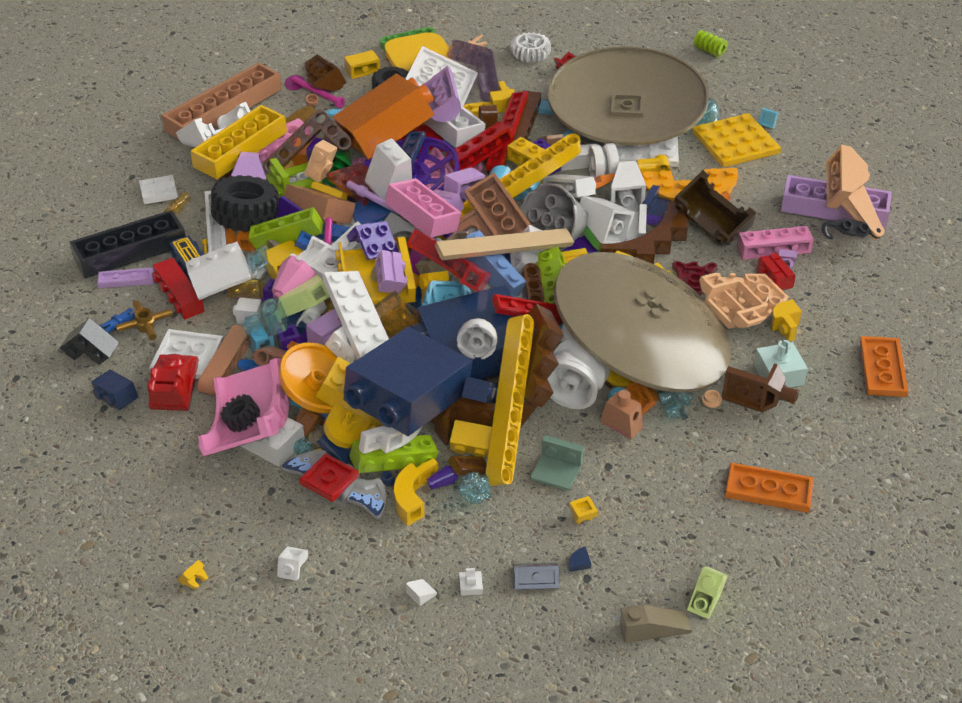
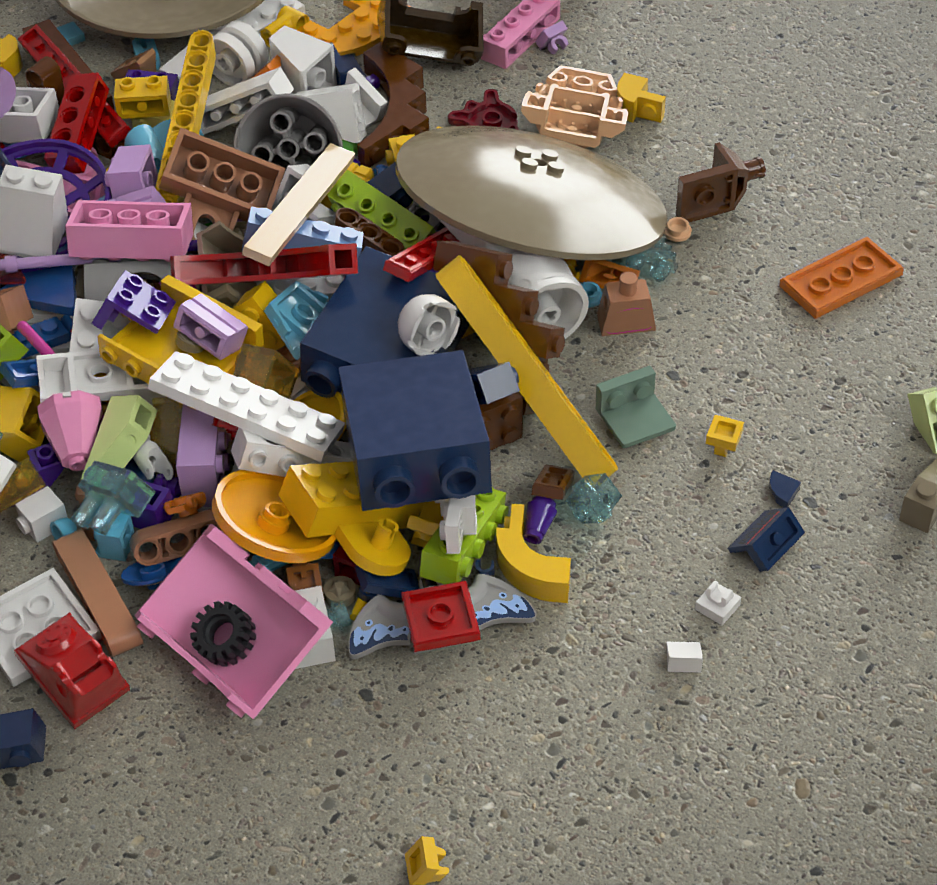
camera: 45 degrees left, 5 degrees up
white bracket [277,546,308,581] -> none
yellow brick [450,420,492,458] -> none
light aqua brick [754,340,808,387] -> none
red brick [756,253,796,291] -> none
orange plate [860,336,909,397] -> none

